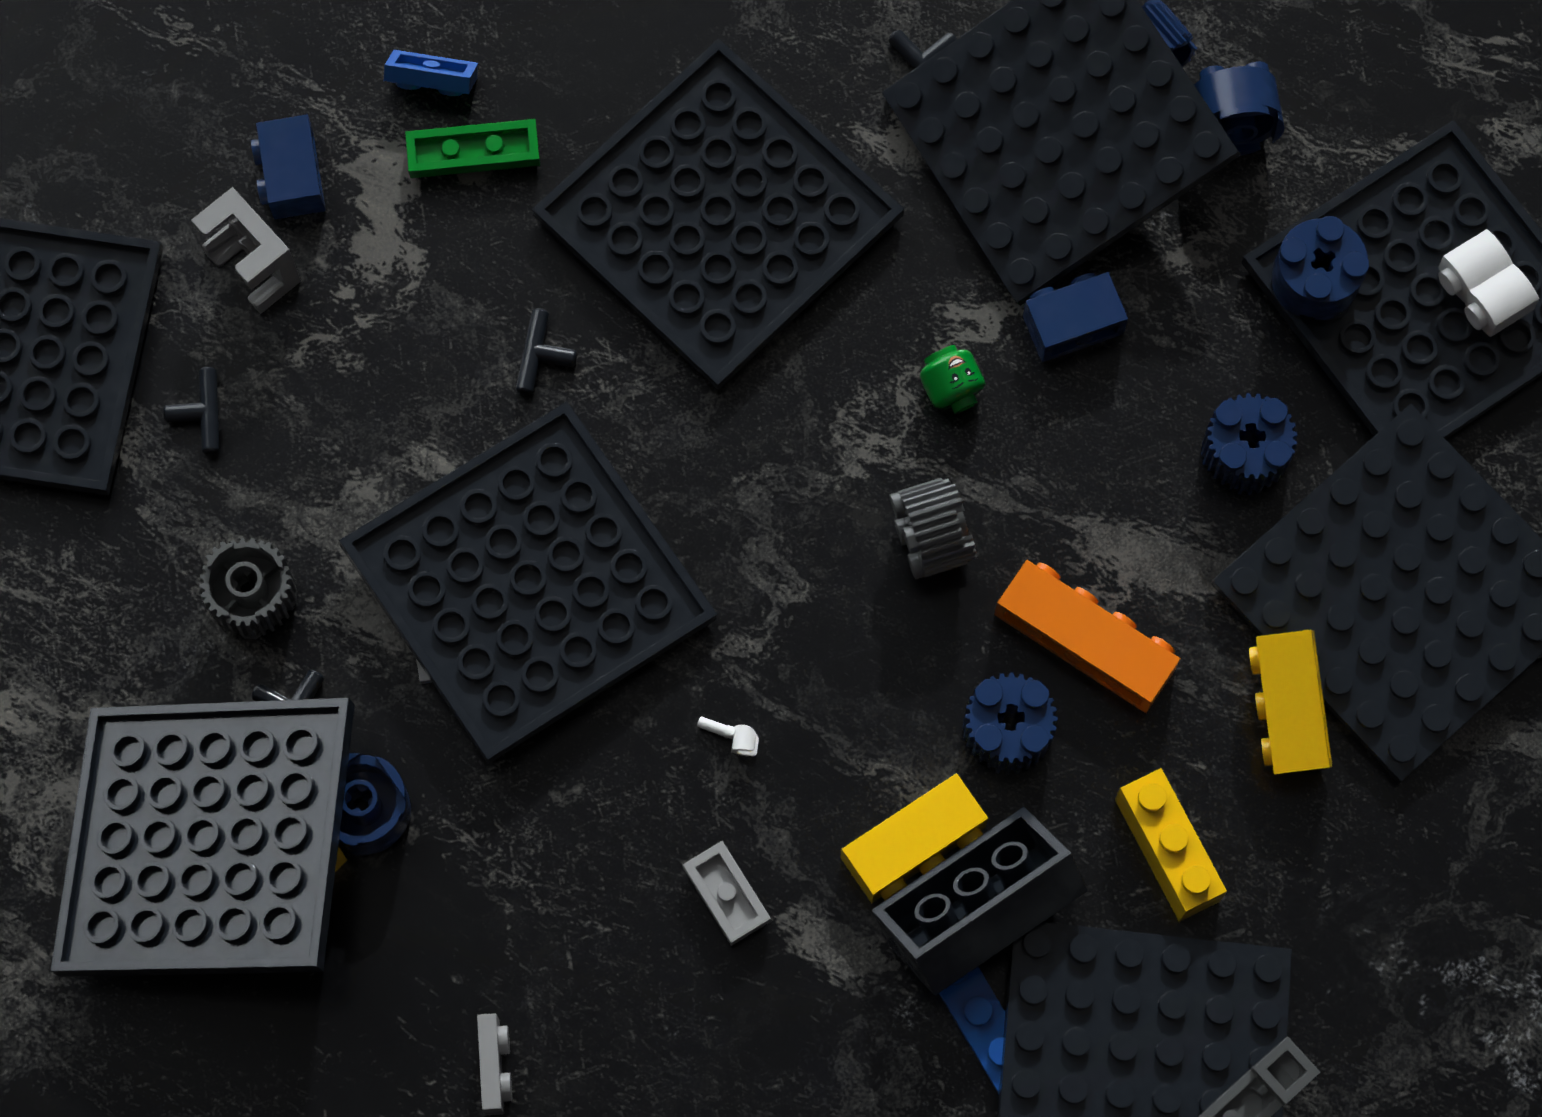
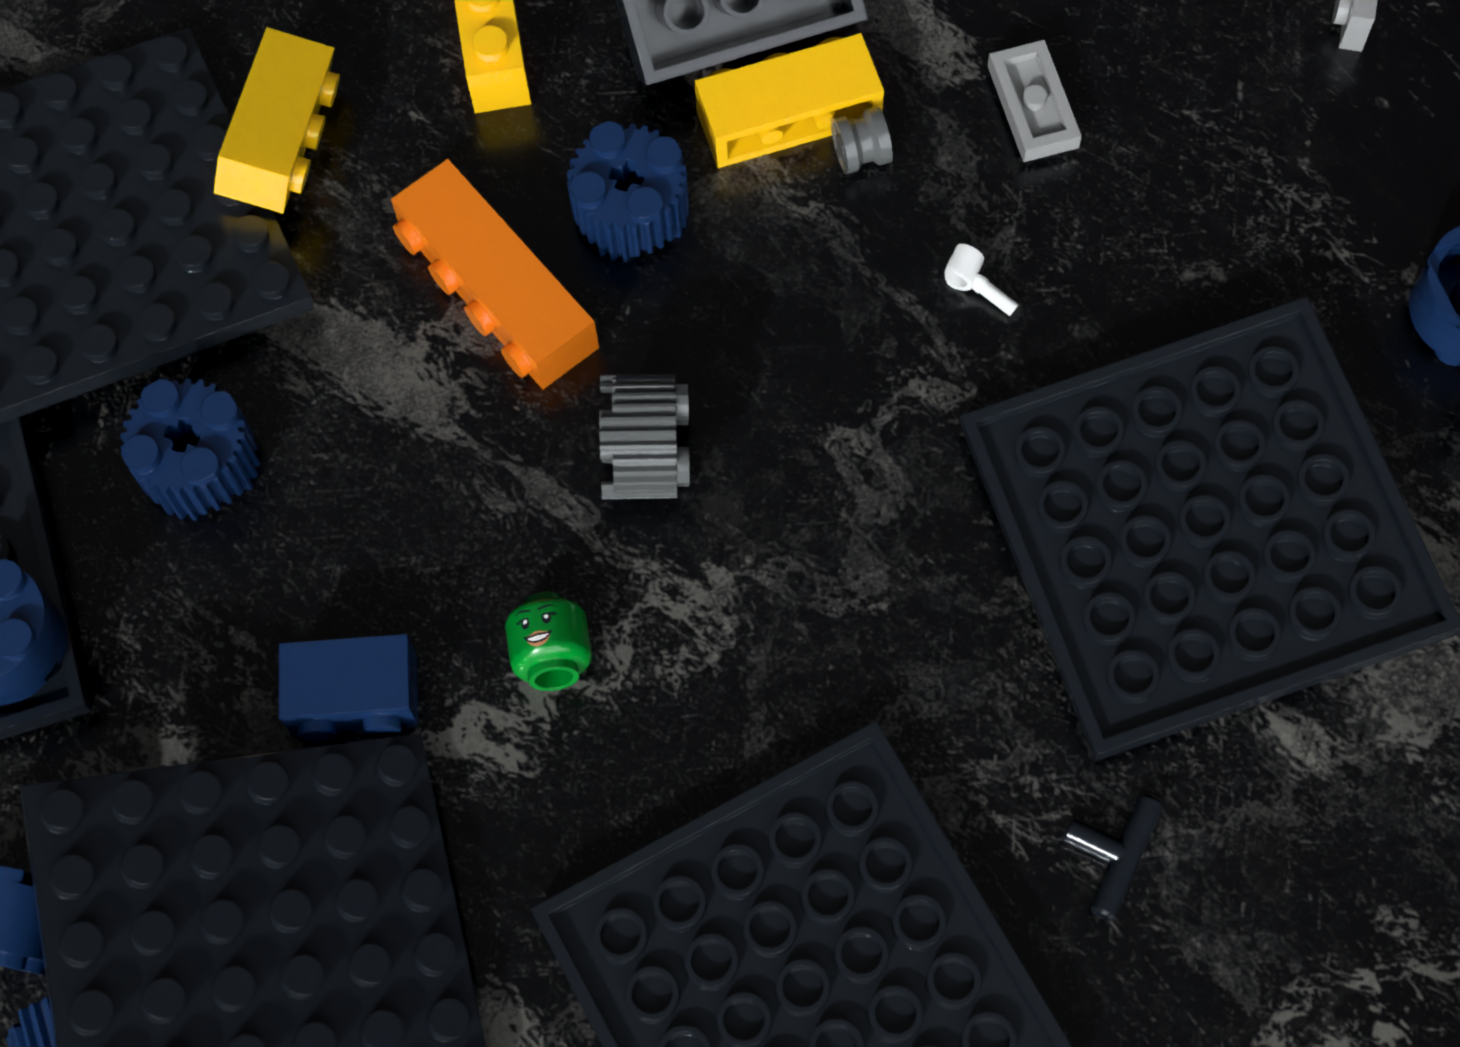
camera: 160 degrees left, 5 degrees down
none -> dark grey wheel [831,106,893,175]

